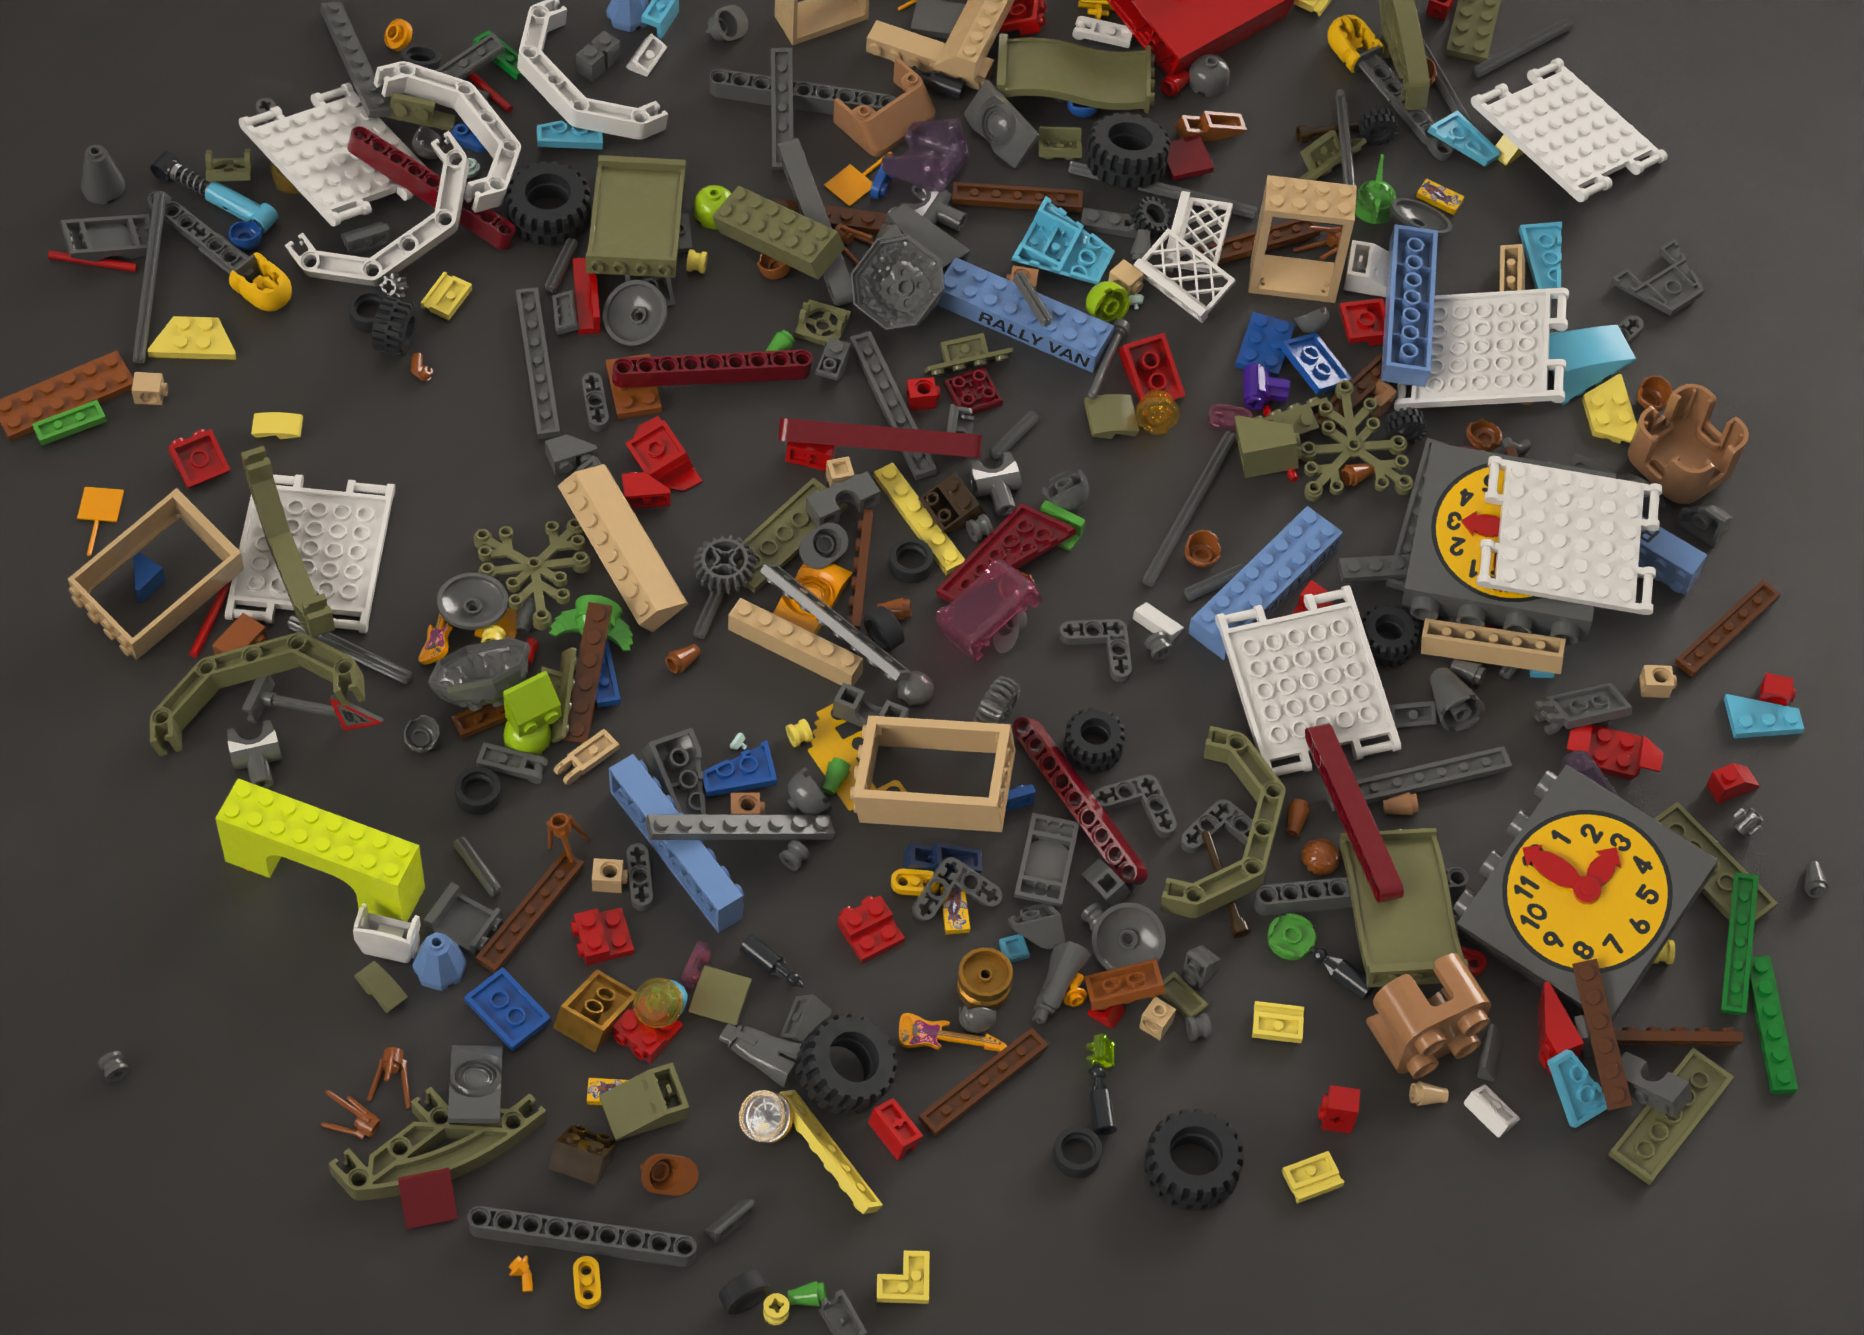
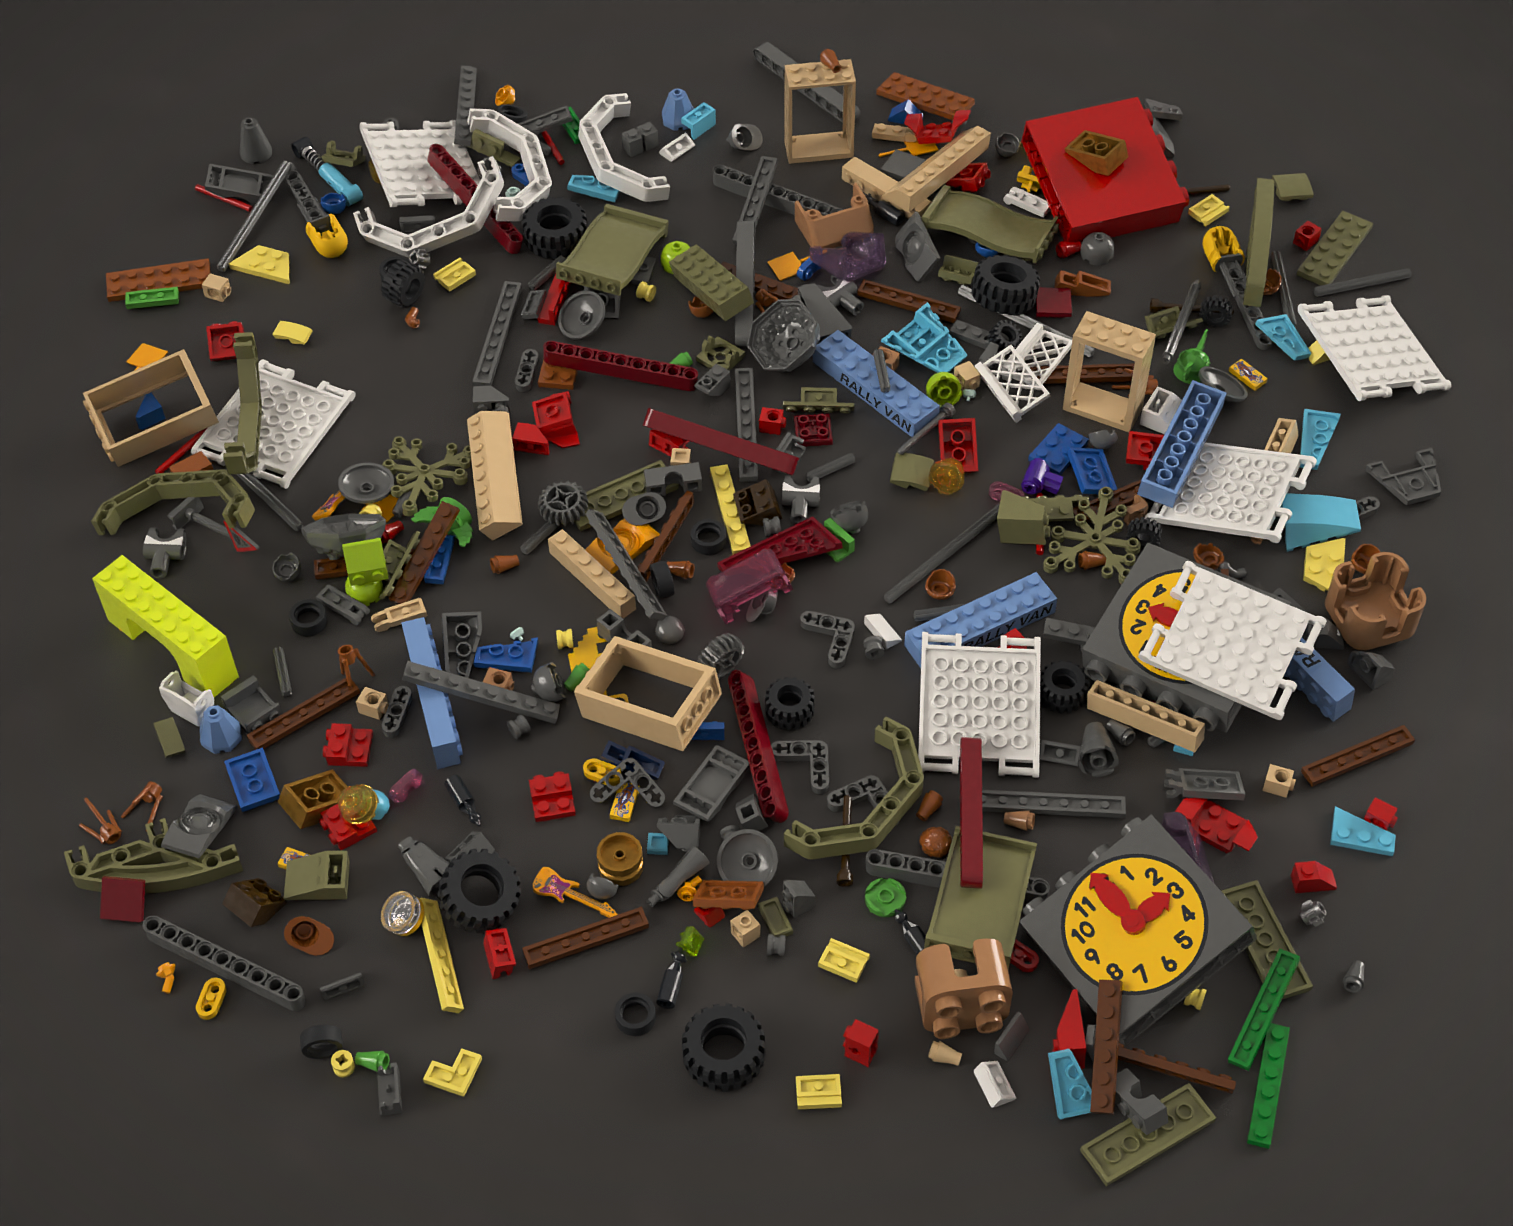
camera: 25 degrees right, 5 degrees down
olive slope [688,965,752,1026] -> none

